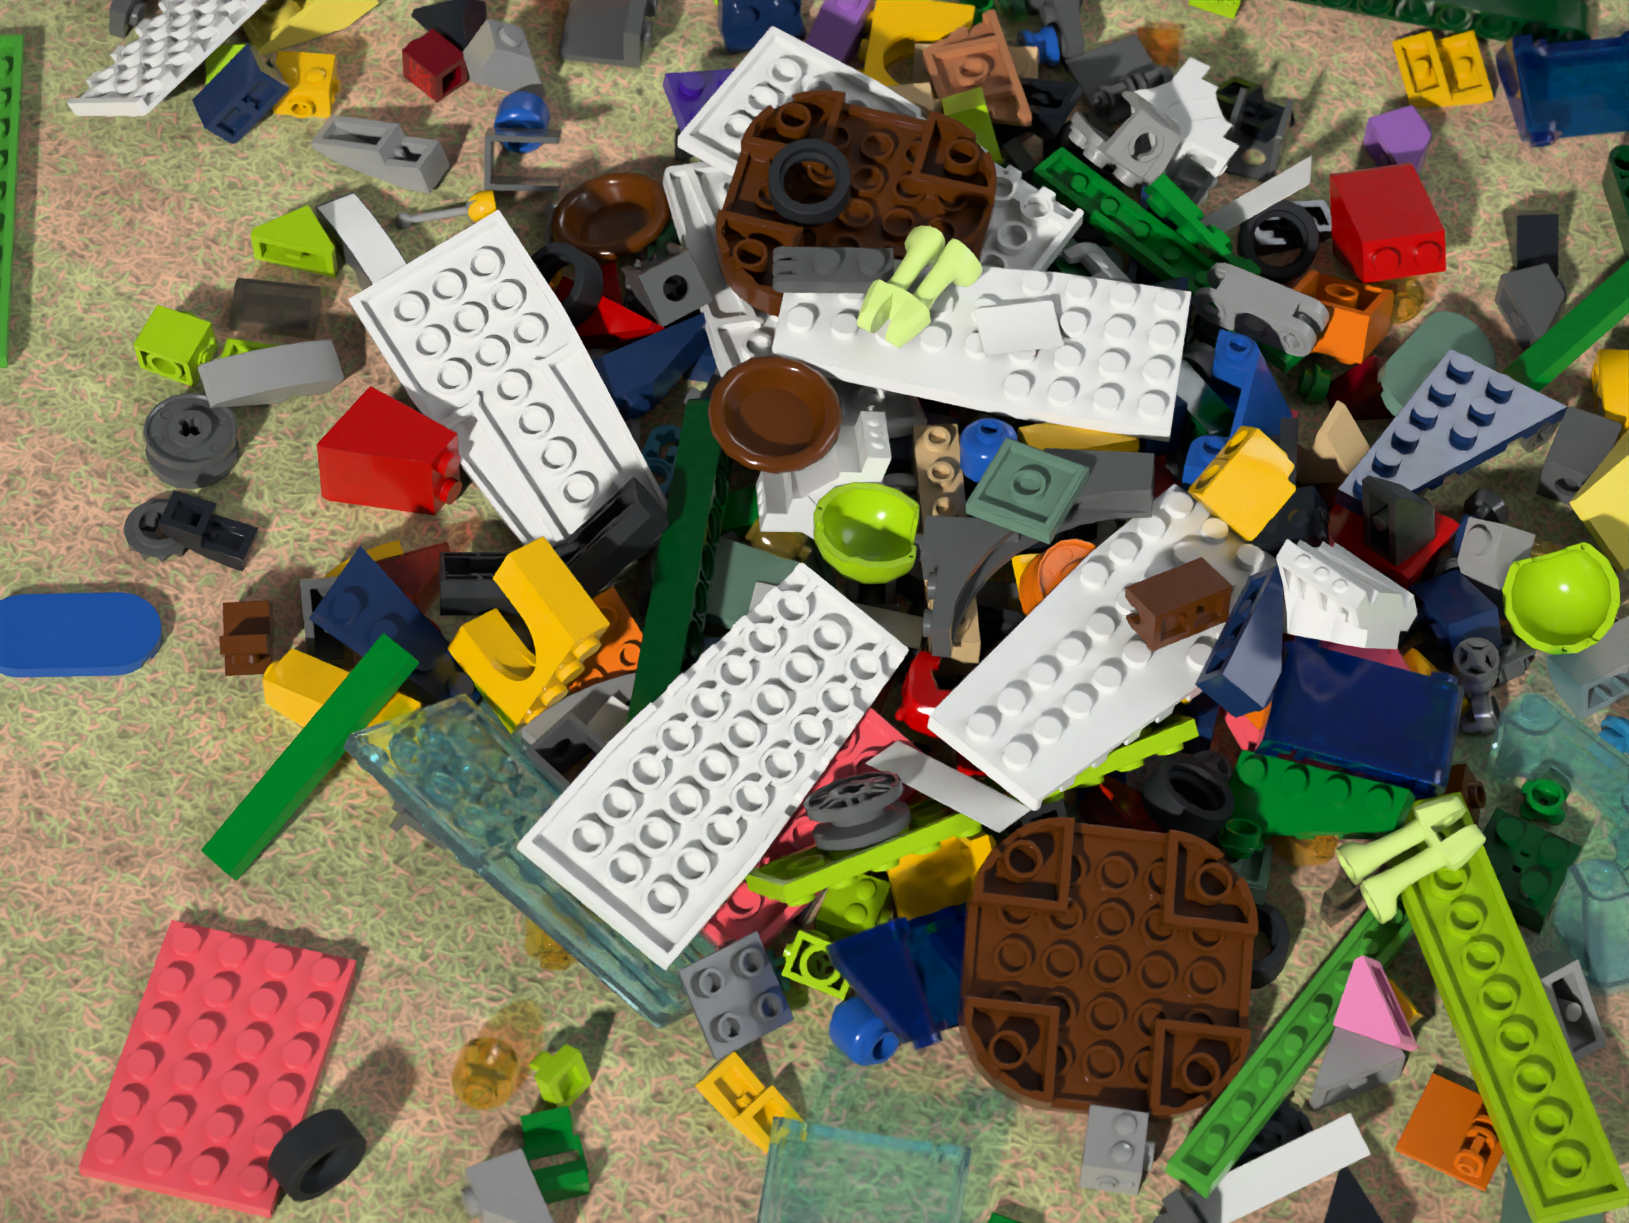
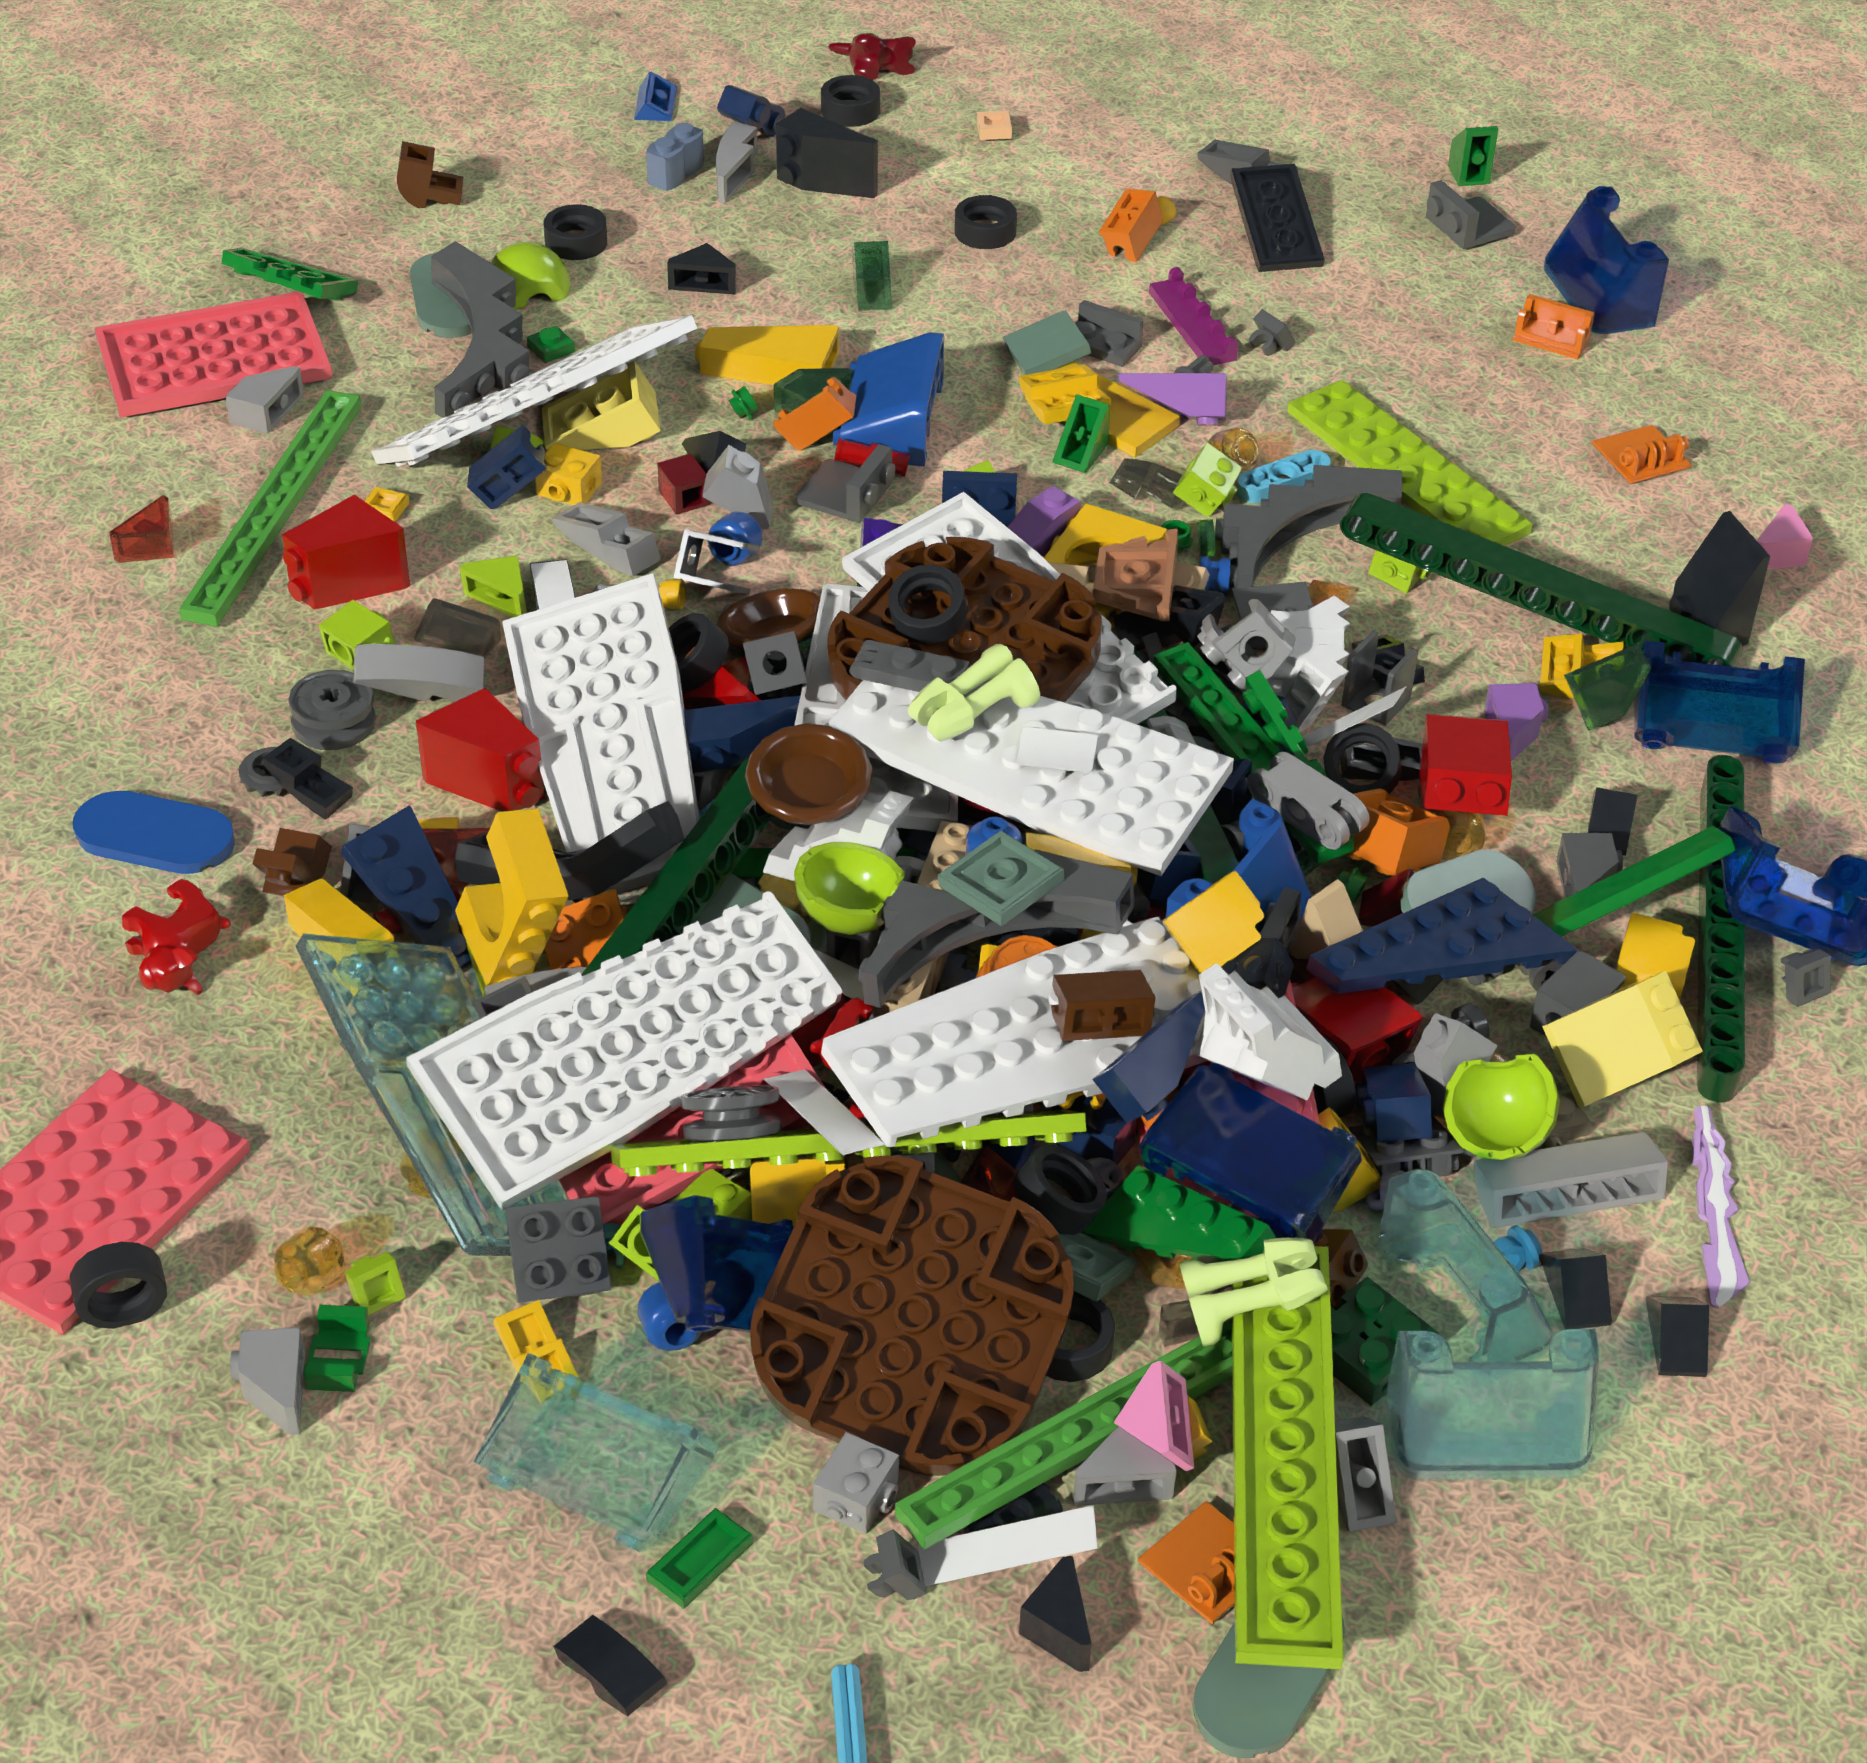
camera: 20 degrees right, 10 degrees down
green tile [201,633,420,881] -> none
lime slope [941,87,1003,164] -> none
green plate [1218,818,1264,859] -> none
pearl dark grey slope [1362,475,1435,567] -> none
dark grey wheel [1451,637,1500,695] -> none
green plate [1519,779,1568,826] -> none
none -> red animal [122,879,231,995]
none -> red slope [282,494,410,610]
none -> yellow tile [365,487,410,522]
none -> clear green slope [1564,643,1651,731]

